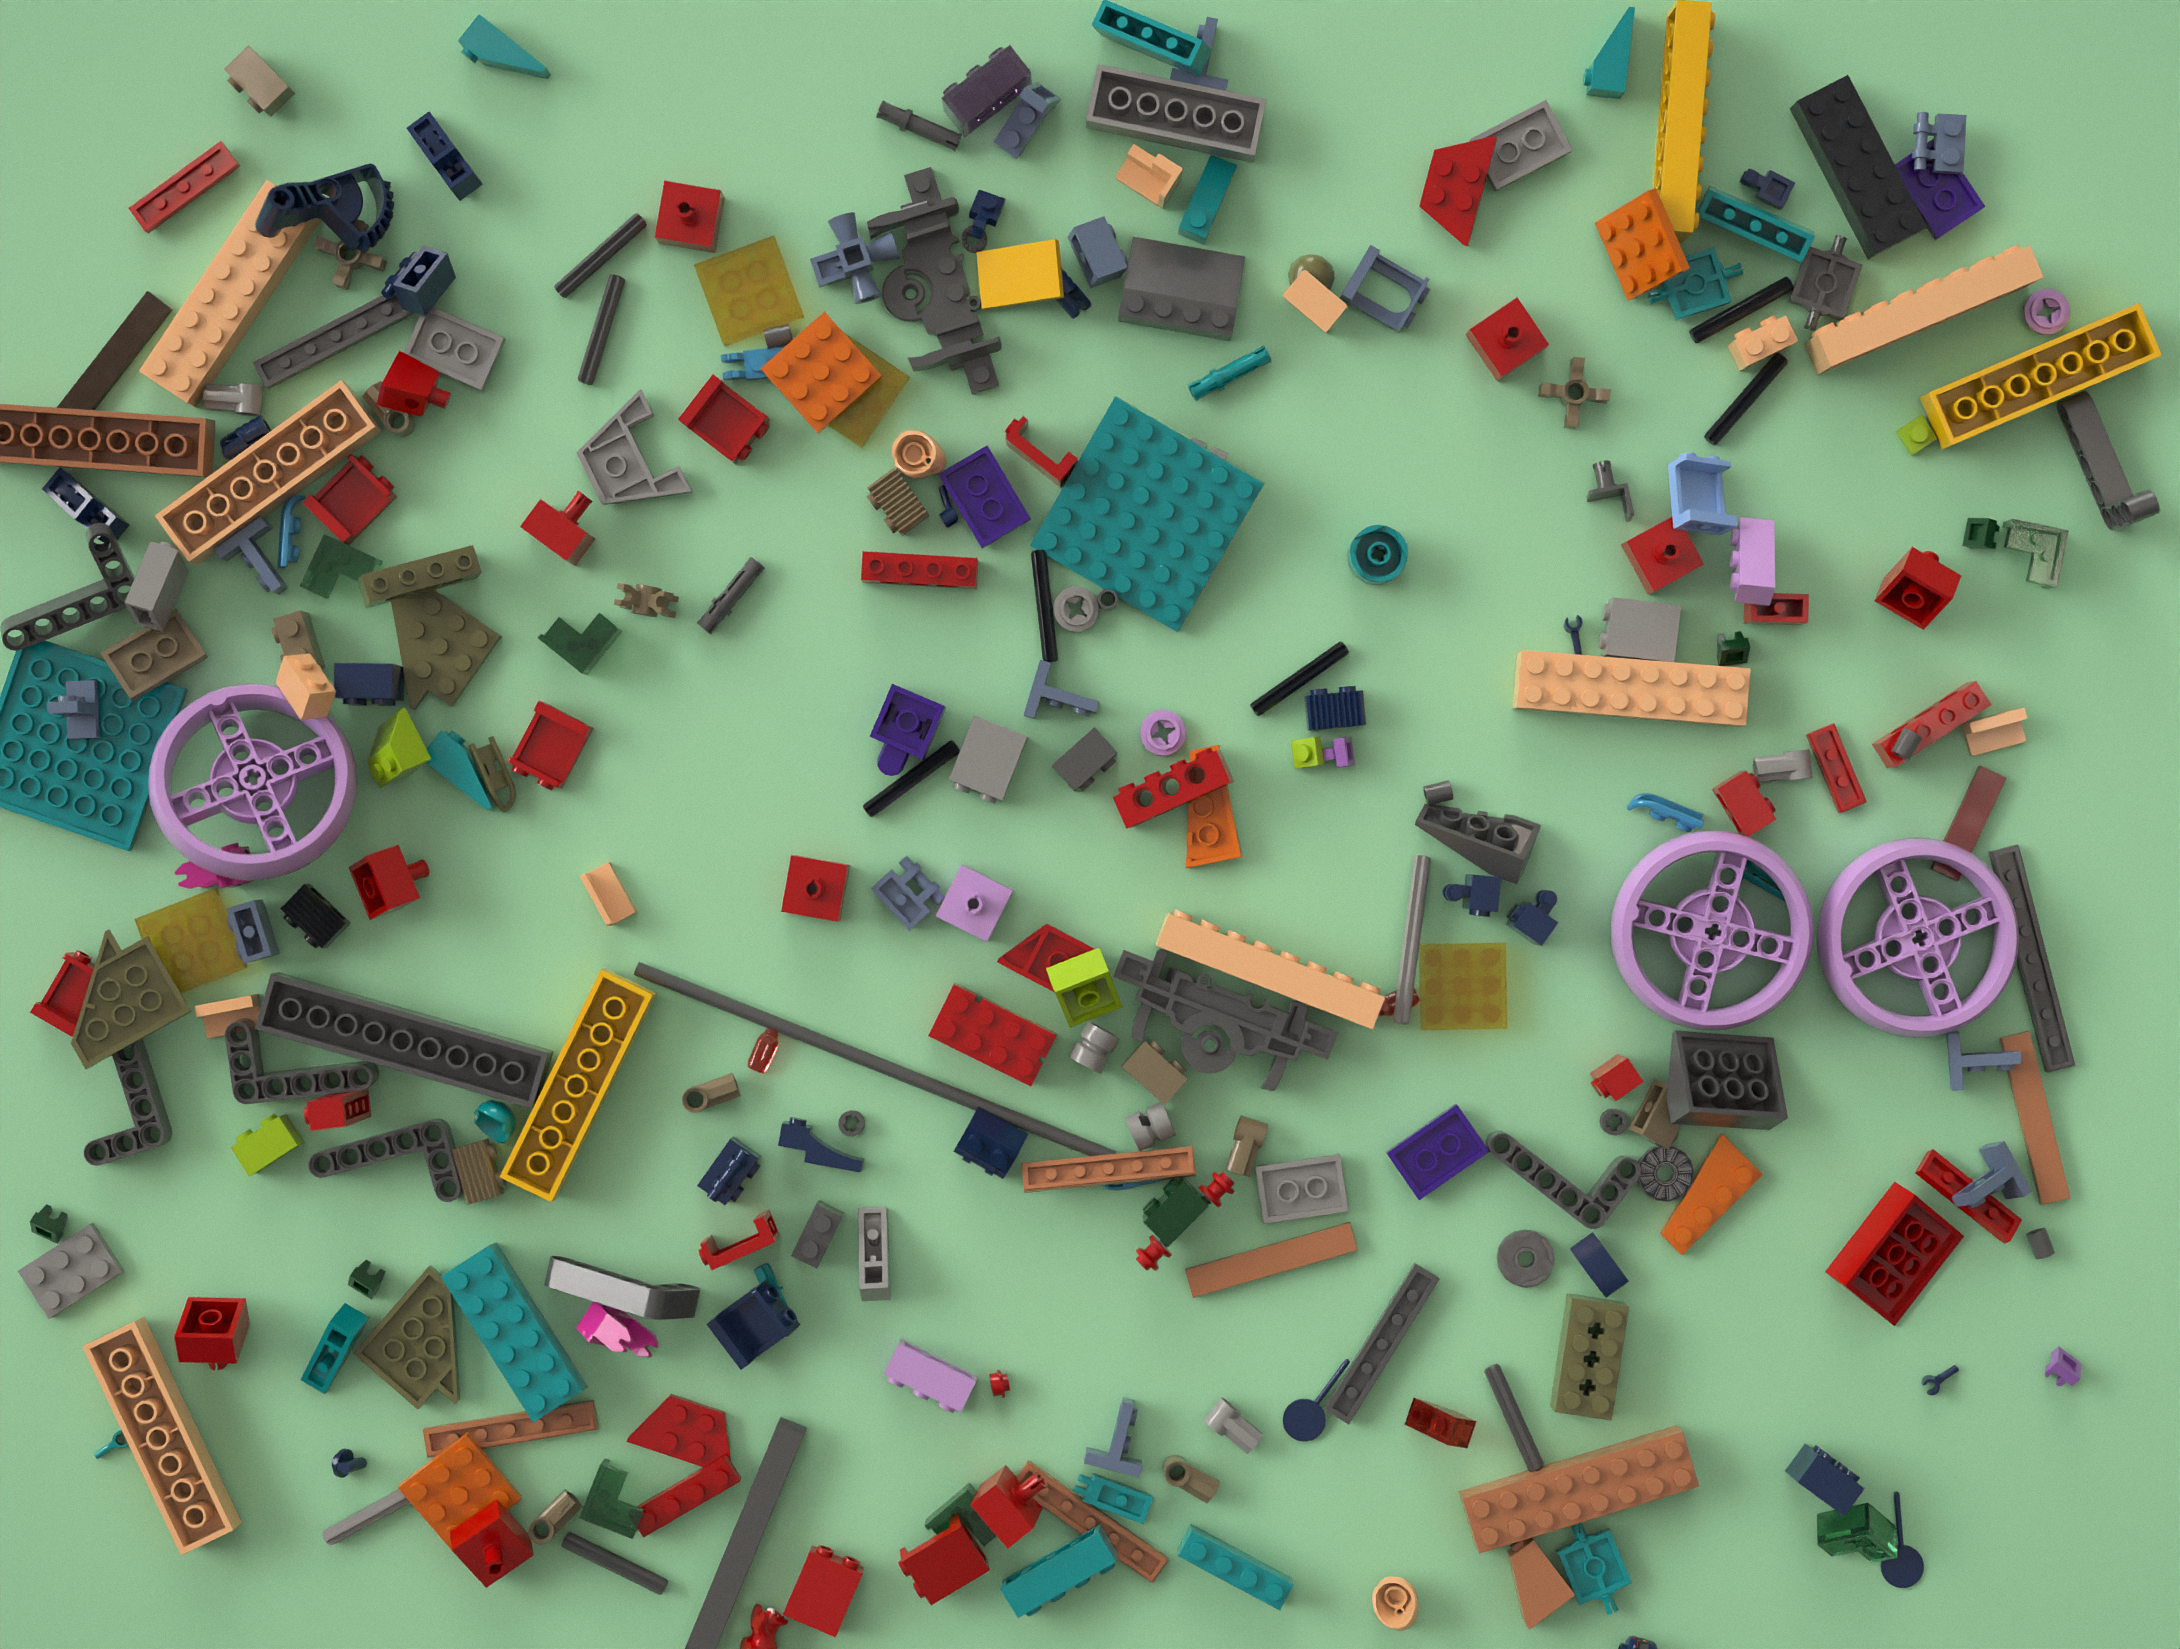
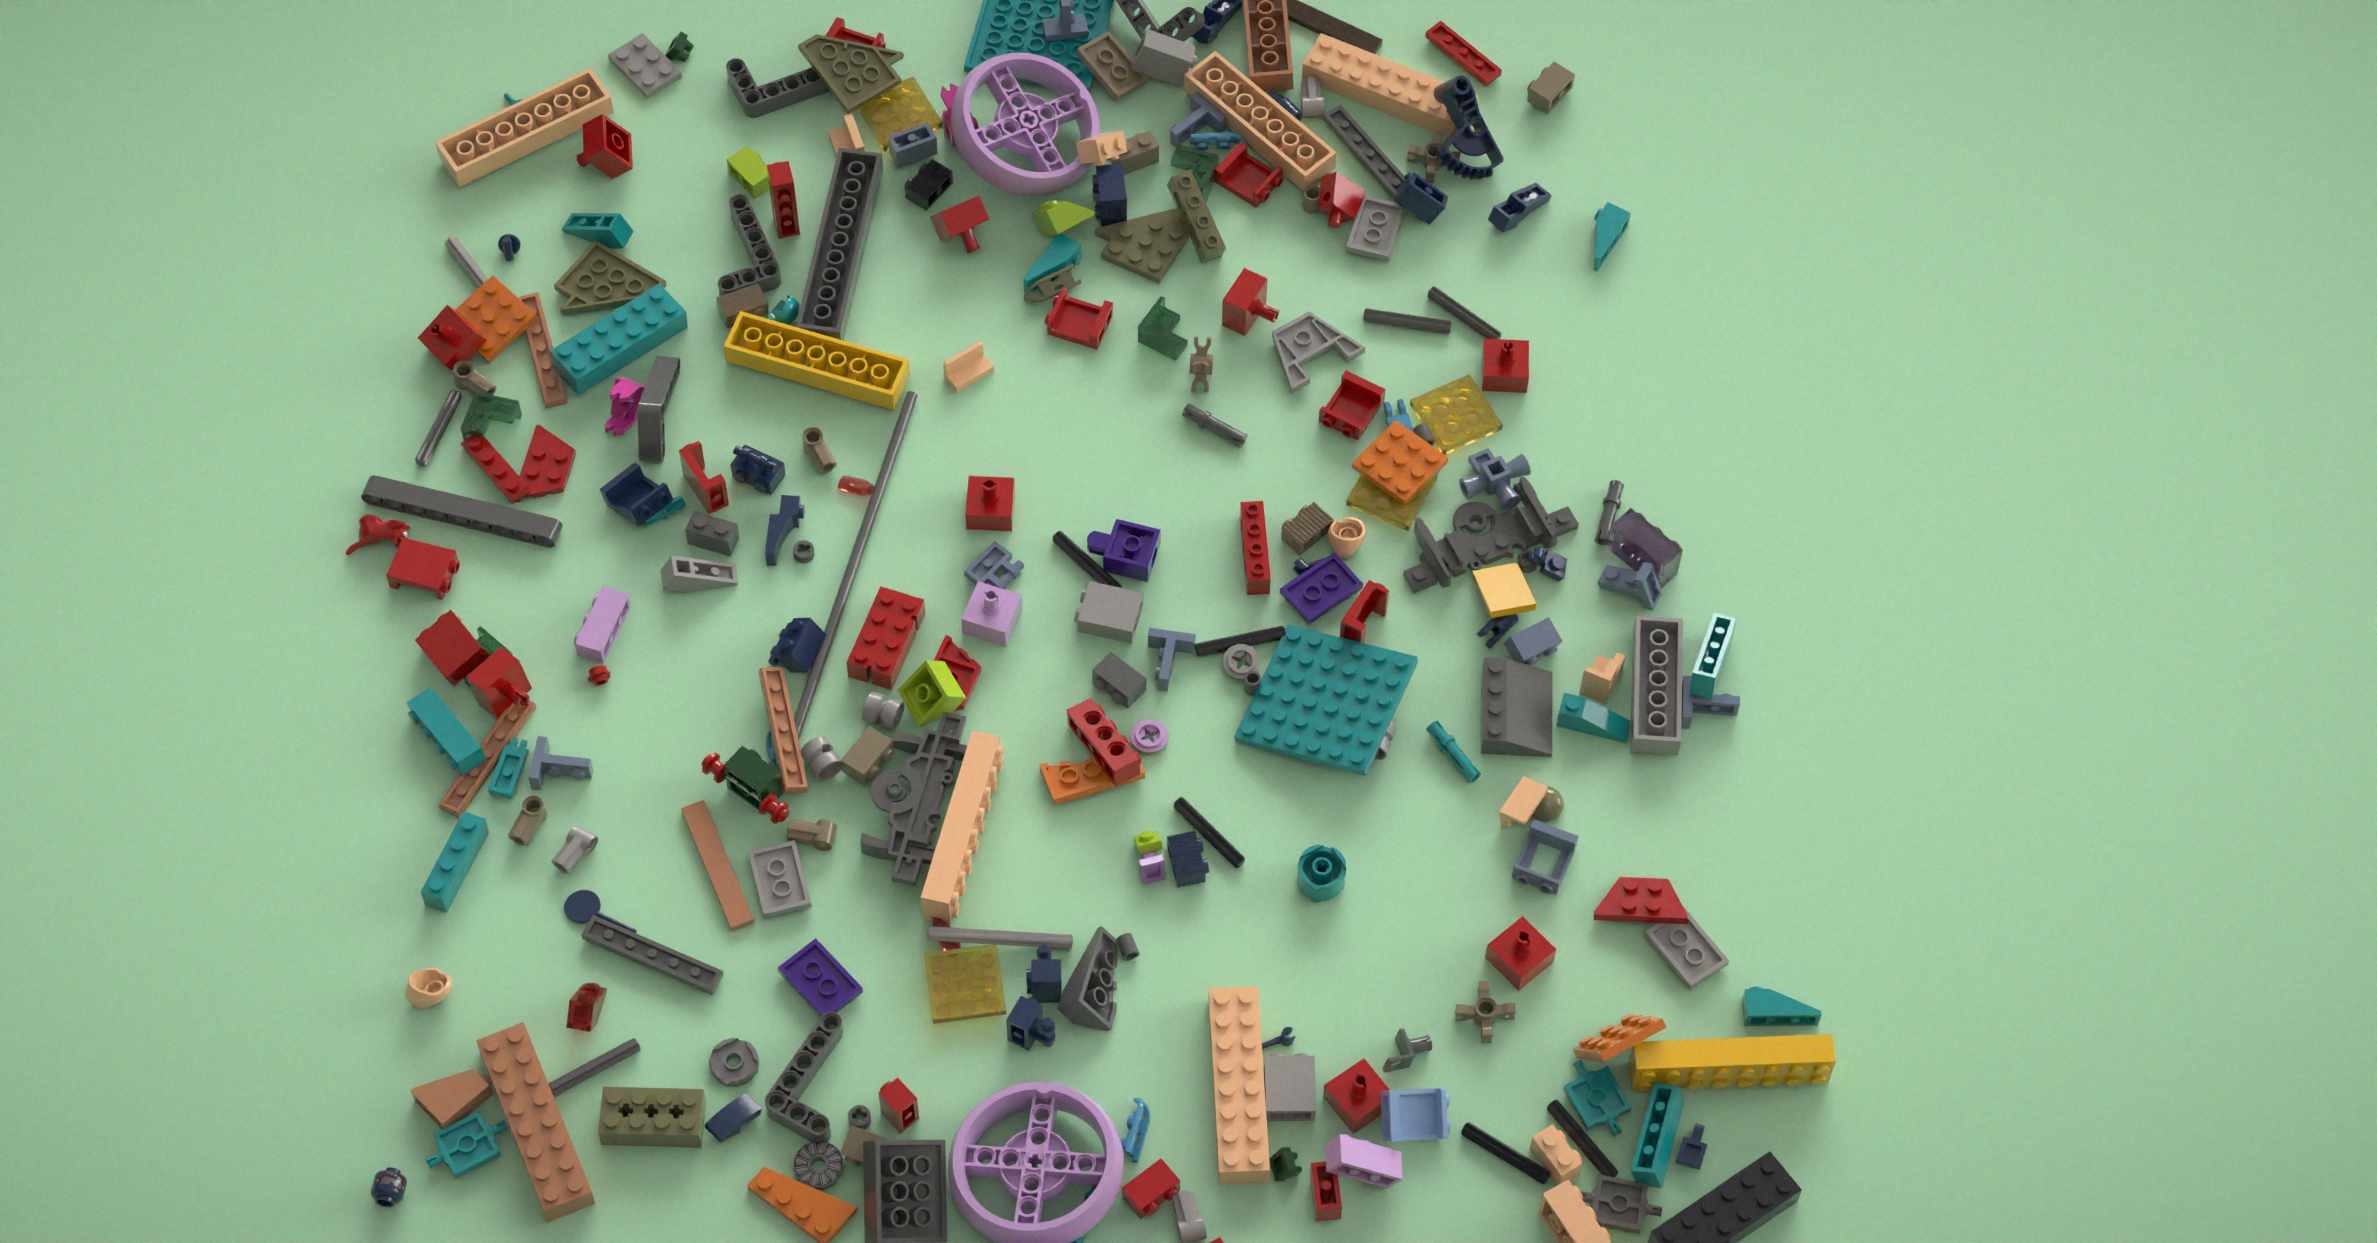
camera: 80 degrees right, 30 degrees down
dark grey beam [225,1018,379,1104] -> none
dark green tile [348,1260,386,1300] -> none

